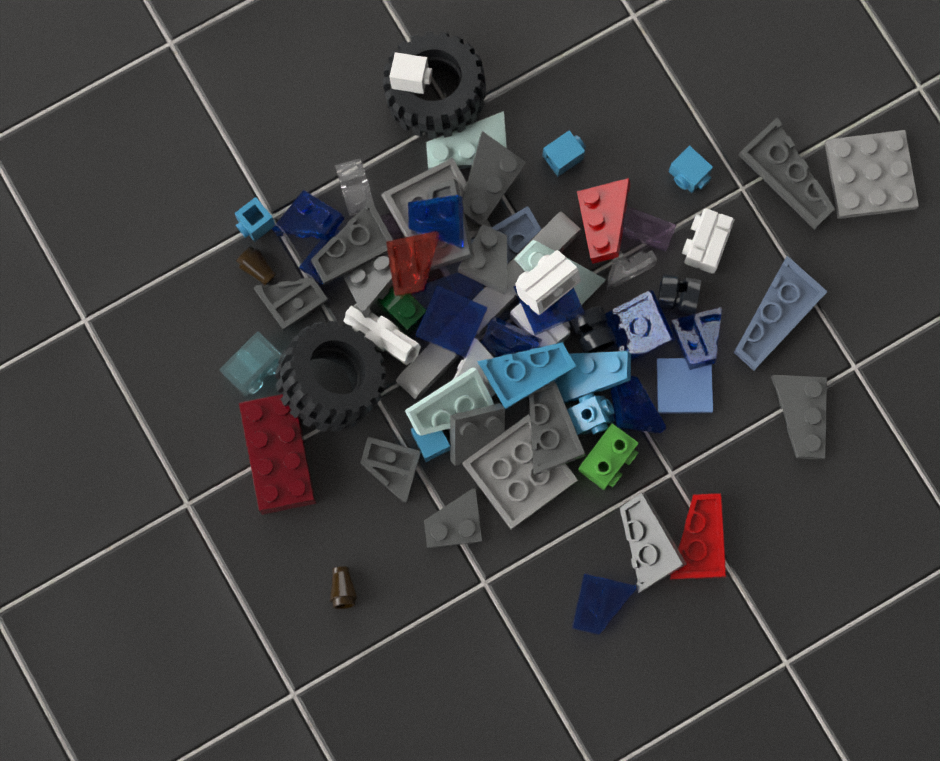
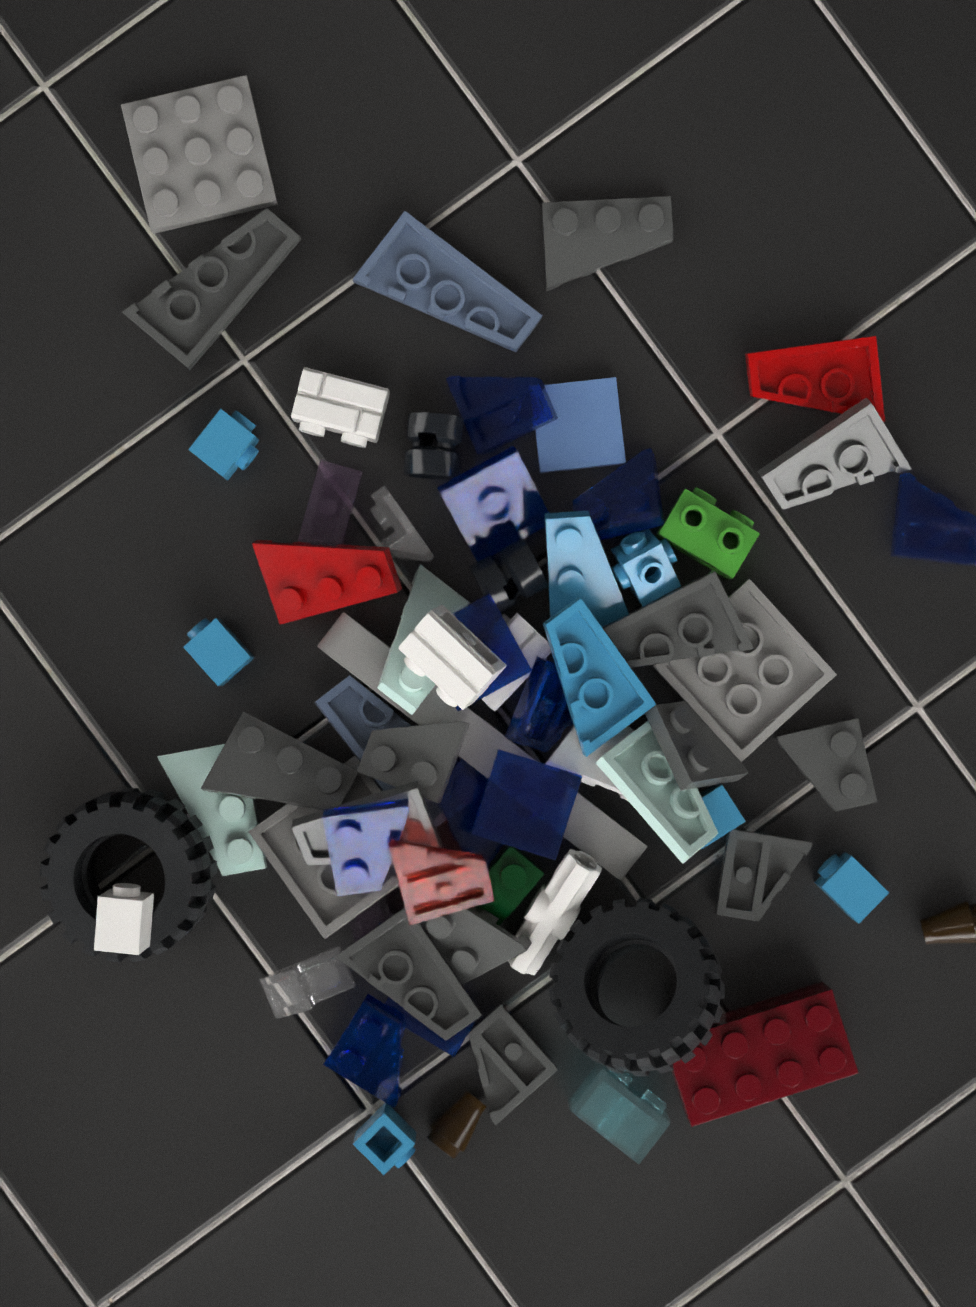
camera: 95 degrees left, 10 degrees up
none -> dark azure brick [814,852,889,924]

